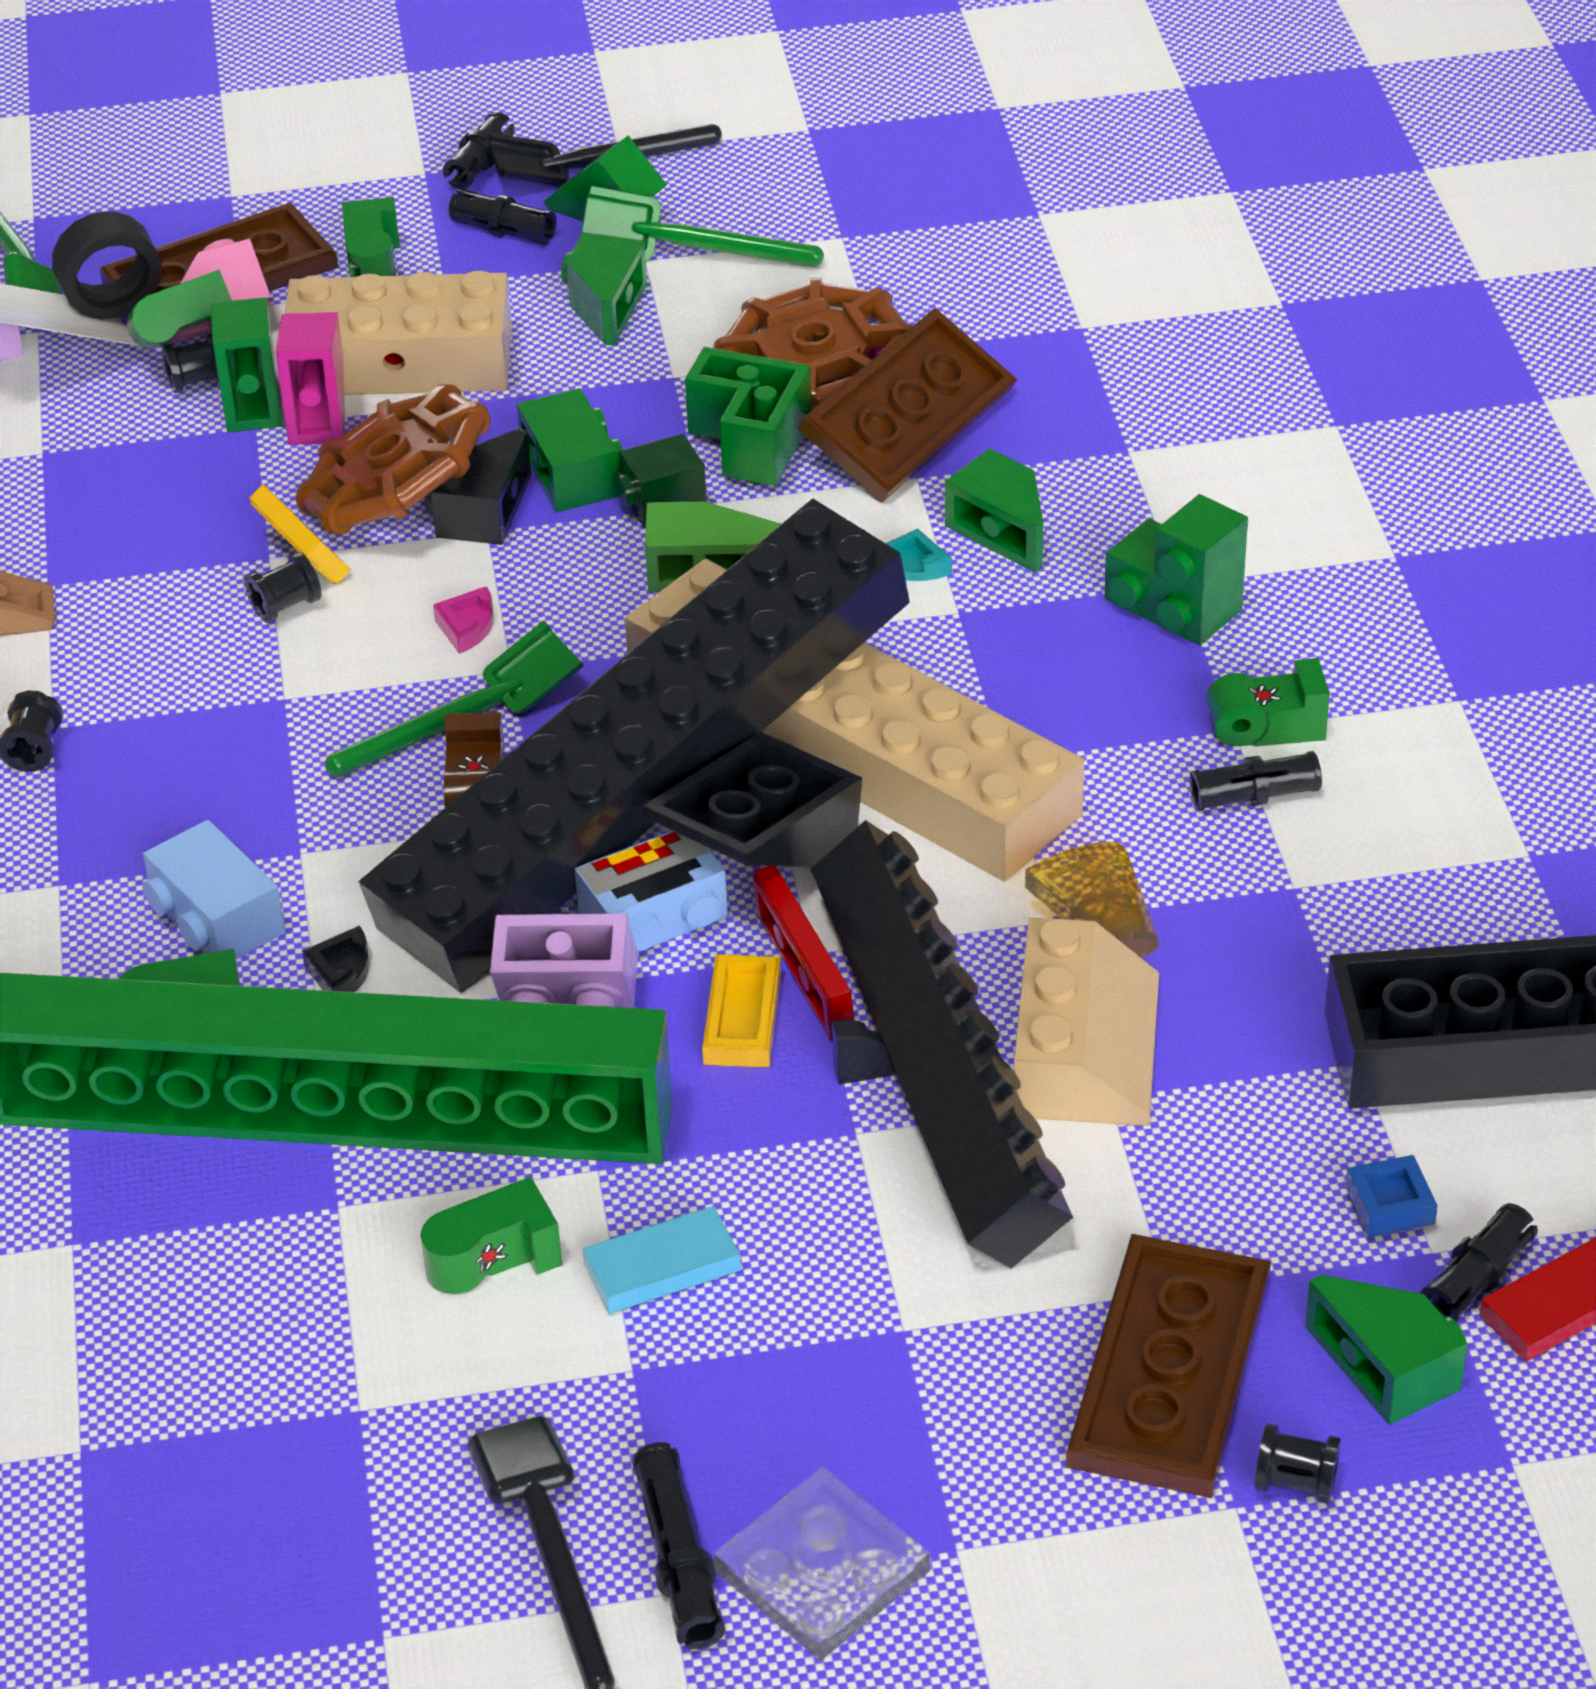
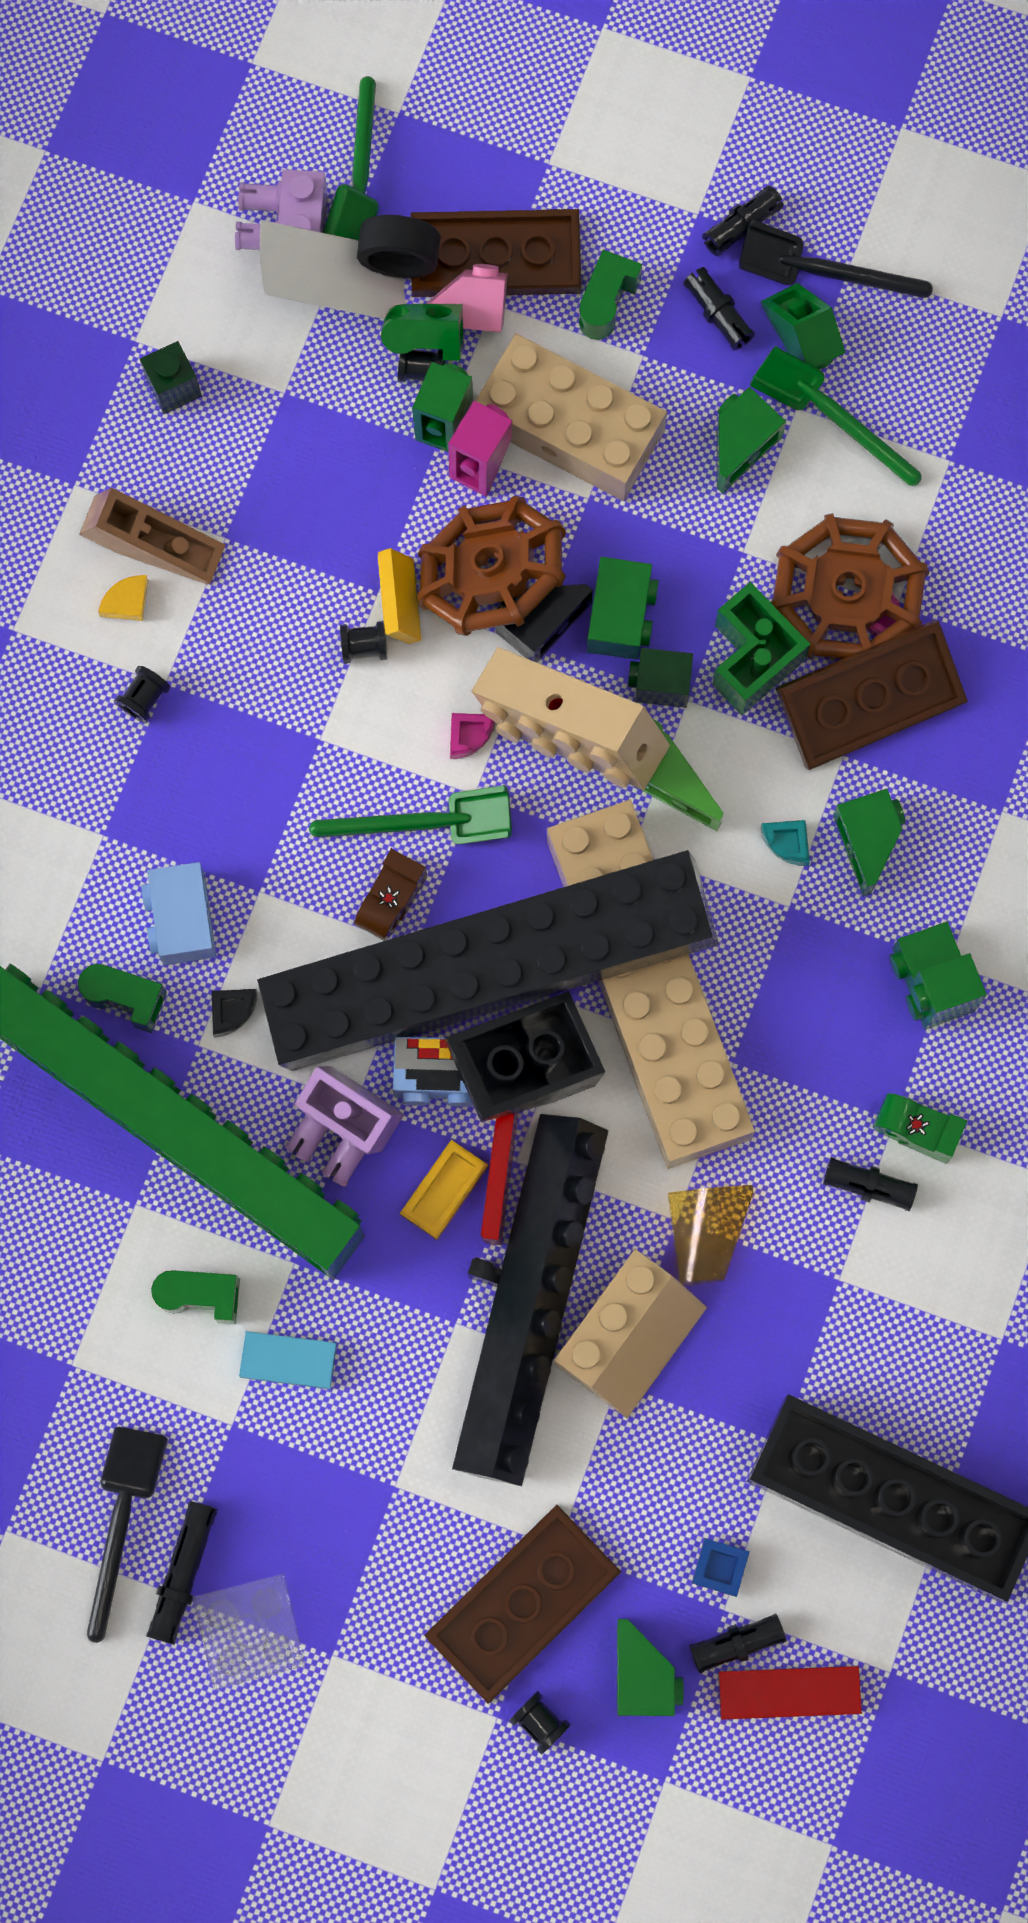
camera: 30 degrees right, 35 degrees up
none -> tan brick [471,647,670,790]

